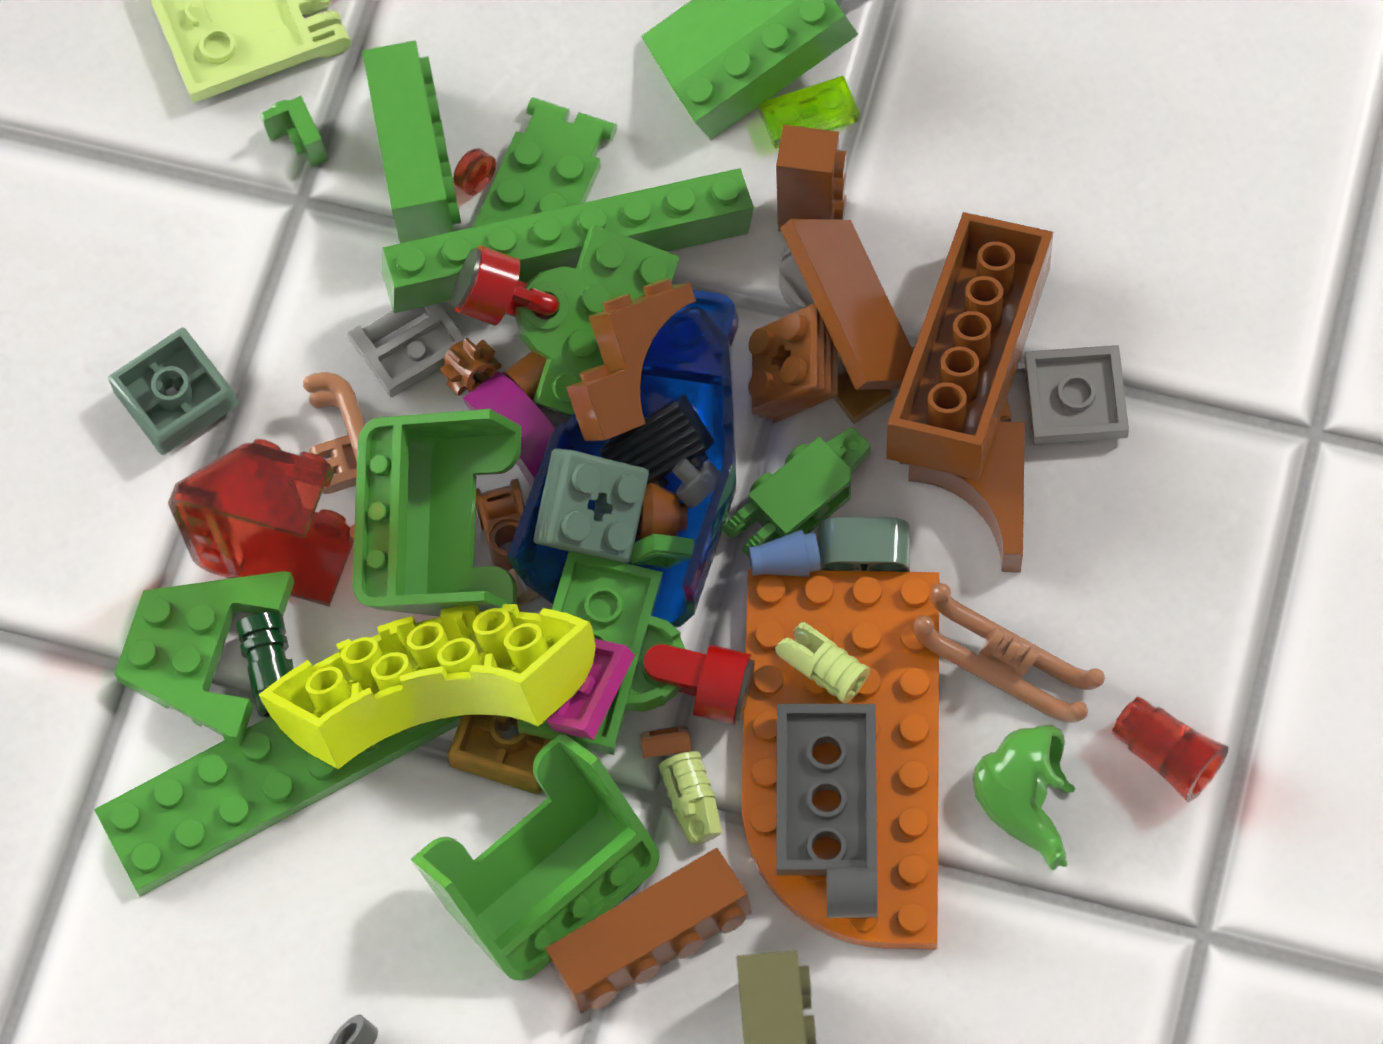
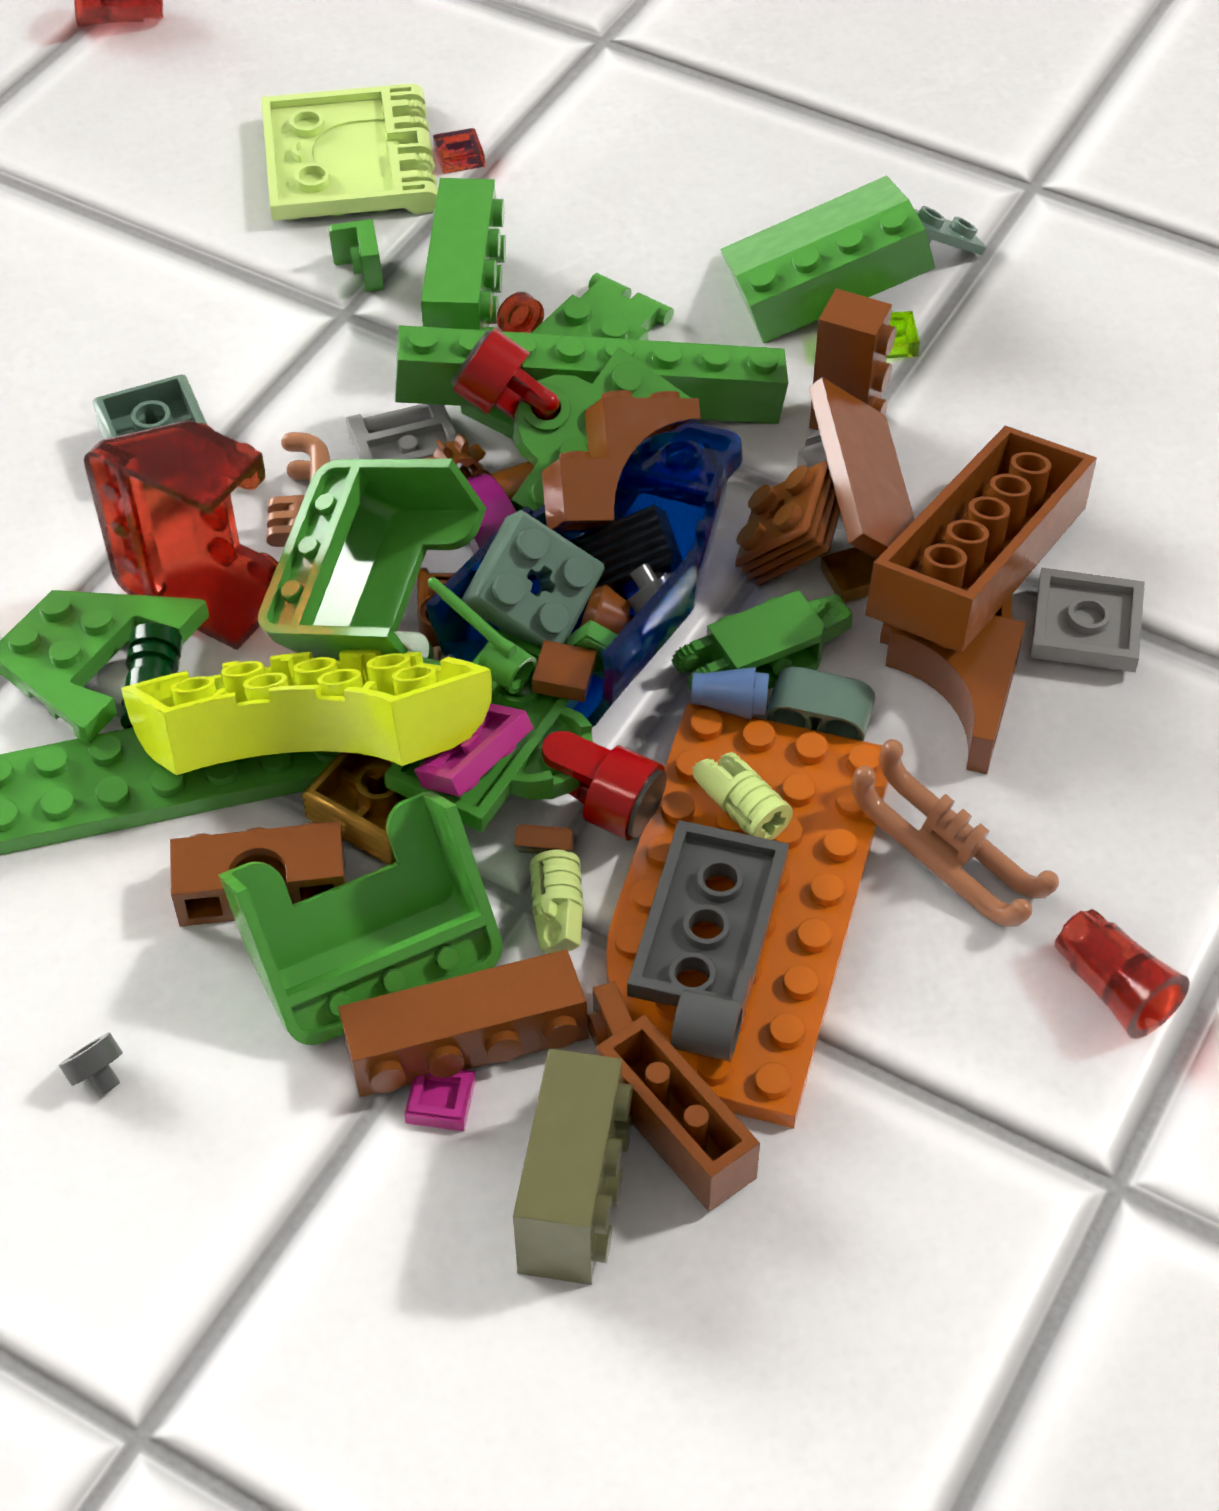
camera: 10 degrees right, 15 degrees down
bright green piece [972,725,1075,870] -> none
none -> dark orange arch [170,821,347,927]
none -> dark pink tile [404,1069,476,1131]
none -> bright green plant [423,577,537,697]
none -> dark orange tile [531,640,597,702]
none -> dark orange plate [587,981,633,1046]
none -> dark orange brick [596,1014,760,1212]

